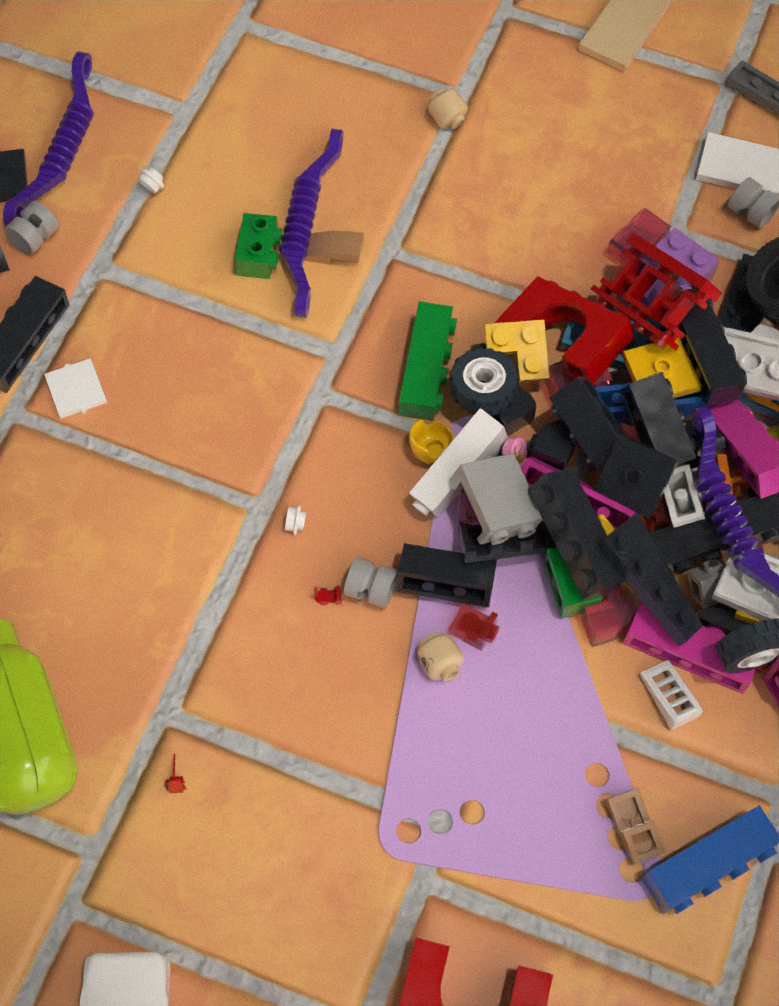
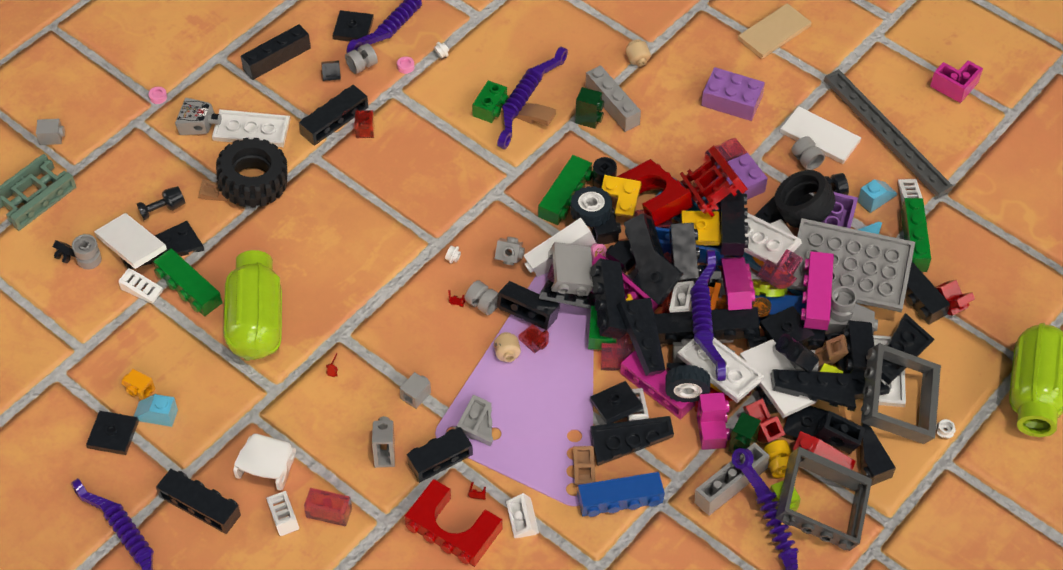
camera: 20 degrees right, 10 degrees down
white piece [44,358,107,419] -> none
yellow hair [409,419,455,464] -> none
none -> clear red brick [354,110,375,138]
none -> light grey torso [372,416,395,468]
none -> bright pink tile [397,57,415,74]
none -> light grey brick [399,372,431,409]
none -> black brick [406,427,473,483]
none -> light grey wing [456,395,493,446]
none -> red piece [468,482,486,500]
none -> light grey brick [495,237,525,265]
none -> white slope [506,493,539,538]
none -> dark green brick [575,87,604,129]
none -> light grey brick [585,65,641,132]
none -> black plate [590,381,643,425]
none -> black wing [590,416,674,466]
none -> black wheel [592,157,617,188]
none -> medium lavender brick [701,67,765,121]

